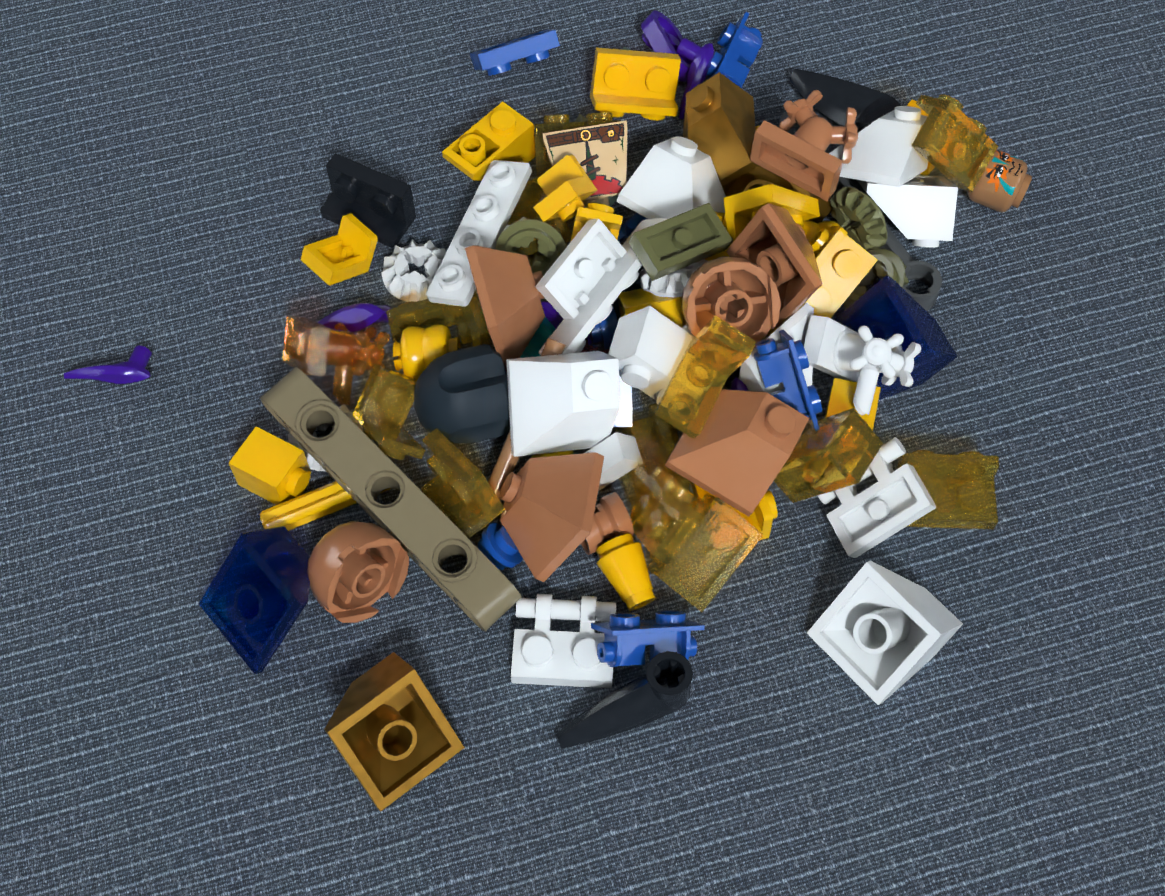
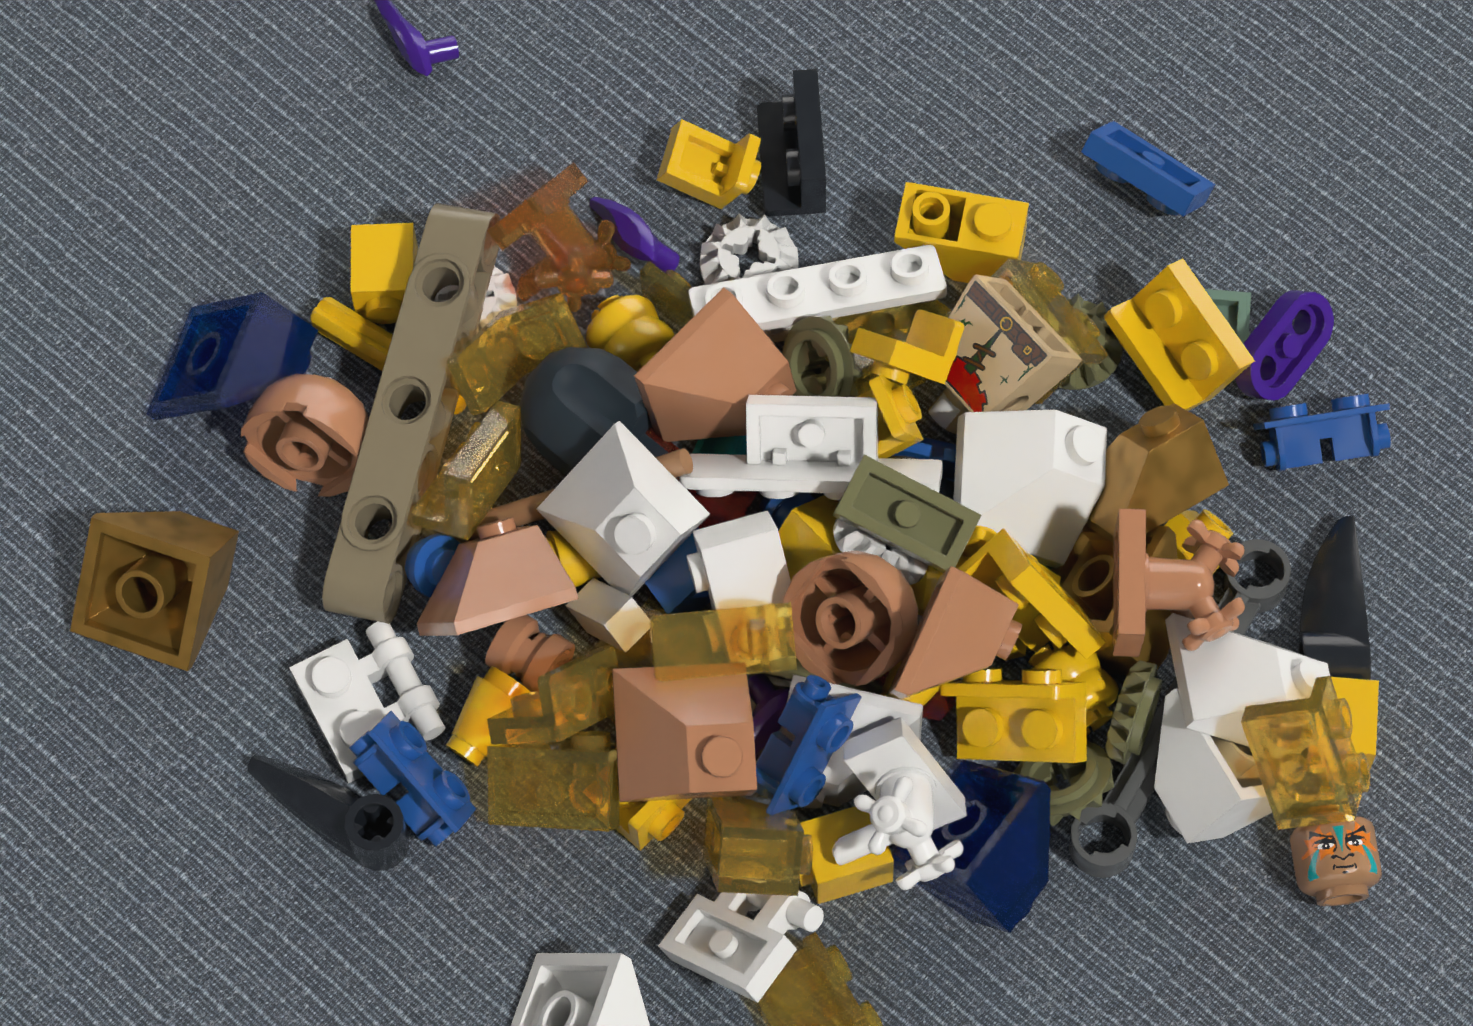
camera: 60 degrees right, 5 degrees up
dark purple bar [677,38,714,120] -> none

